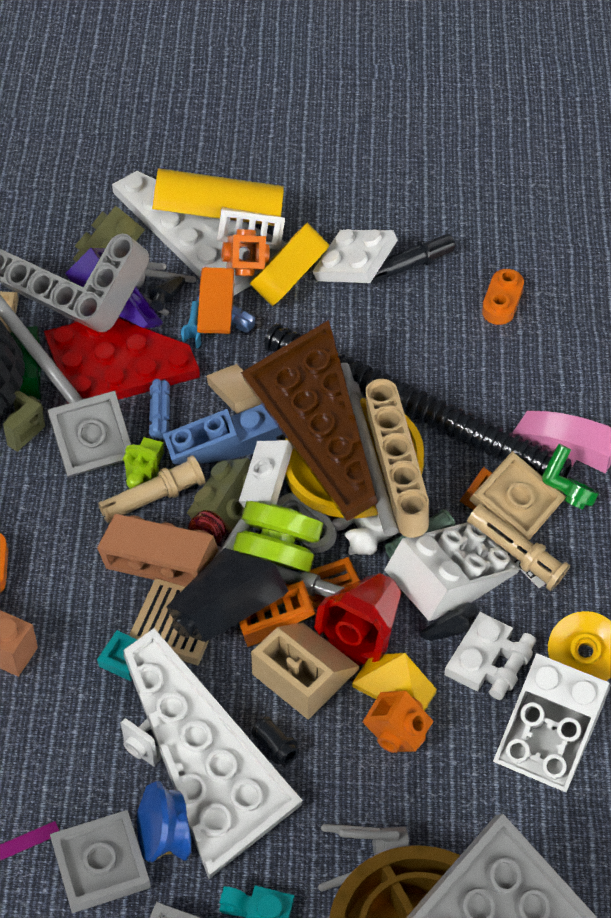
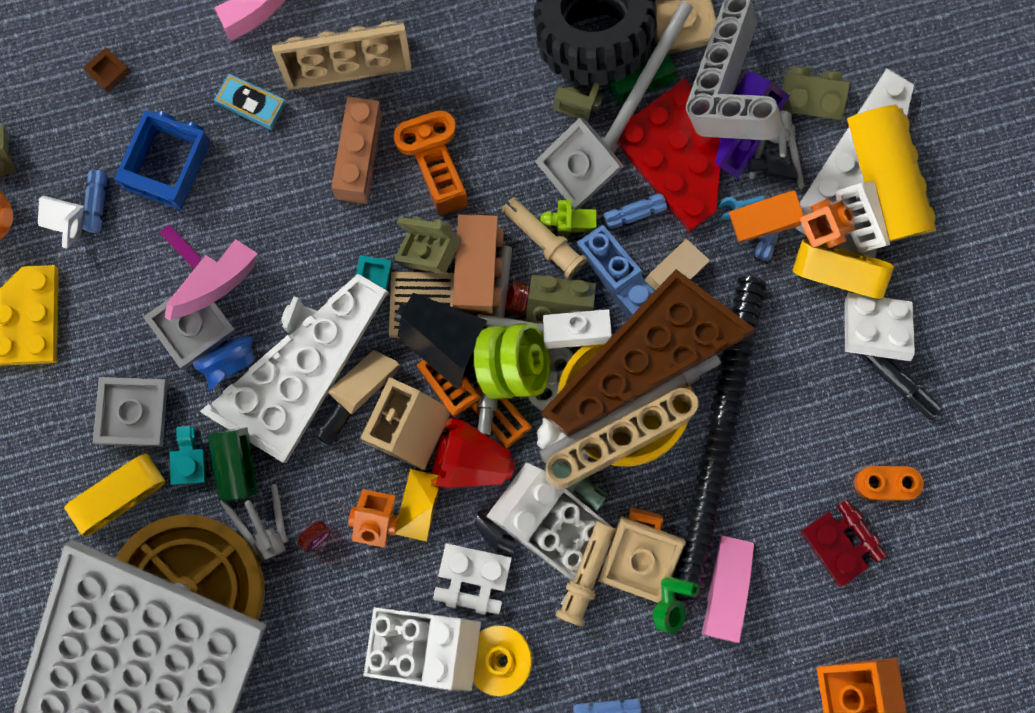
camera: 70 degrees right, 25 degrees up
none -> bright pink slope [165,239,258,321]
none -> dark green brick [207,427,258,500]
none -> clear red tile [297,521,332,552]
none -> tan slope [328,350,400,415]
none -> olive bracket [394,216,462,274]
none -> orange slope [415,145,468,216]
none -> dark red plate [800,499,887,587]

